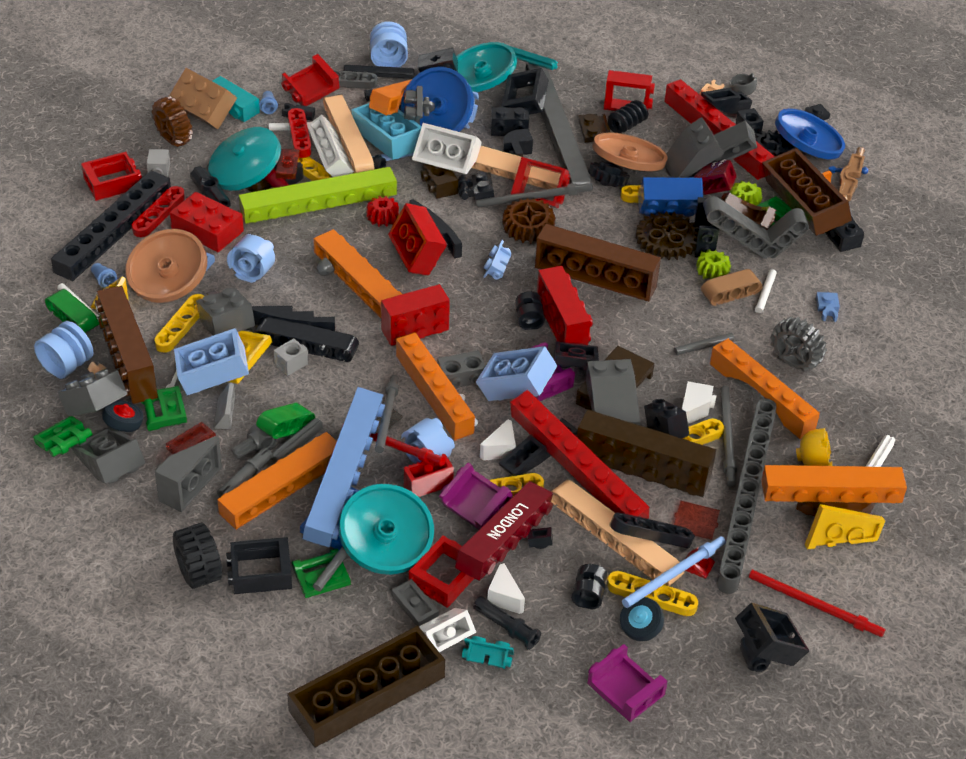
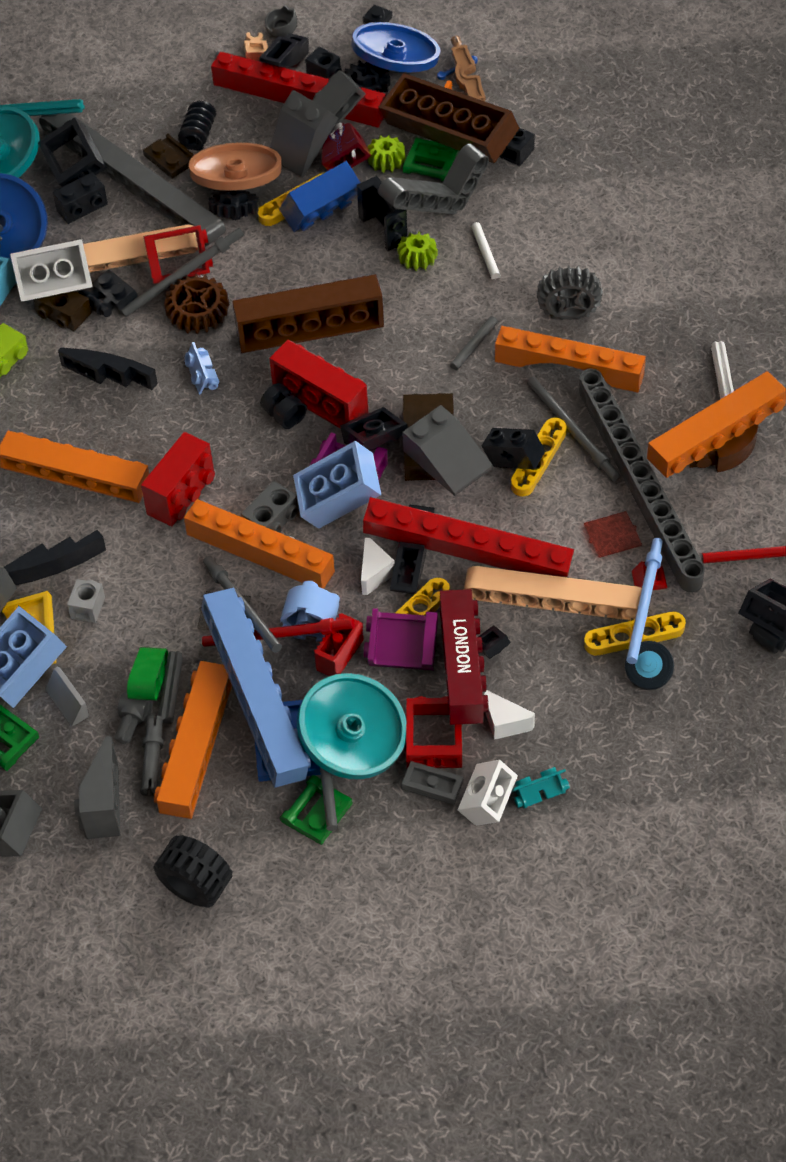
camera: 30 degrees left, 10 degrees up
clear red plate [166,422,216,454] -> none
black window [226,537,292,595] -> none
black beam [254,316,359,362] -> none
dark brown brick [287,625,445,748] -> none
dark grey hinge [317,258,334,276] -> none
red gear [366,196,399,227] -> none
red brick [388,203,447,275] -> none
black pin [473,596,542,650] -> none
black brick [503,129,533,157] -> none
black wheel [571,564,608,610] -> none
dark brown brick [577,409,717,497] -> none
magenta panel [587,644,668,722] -> none
red window [604,70,655,111] -> none
black beam [609,512,695,548] -> none
dark brown gear [635,211,699,260] -> none
white slope [682,381,716,424] -> none
medium nougat beam [701,269,762,306] -> none
reddish brown arch [721,193,776,230] -> none
yellow cylinder [796,428,833,466] -> none
yellow wing [805,504,886,550] -> none
medium blue plate [816,292,840,322] -> none

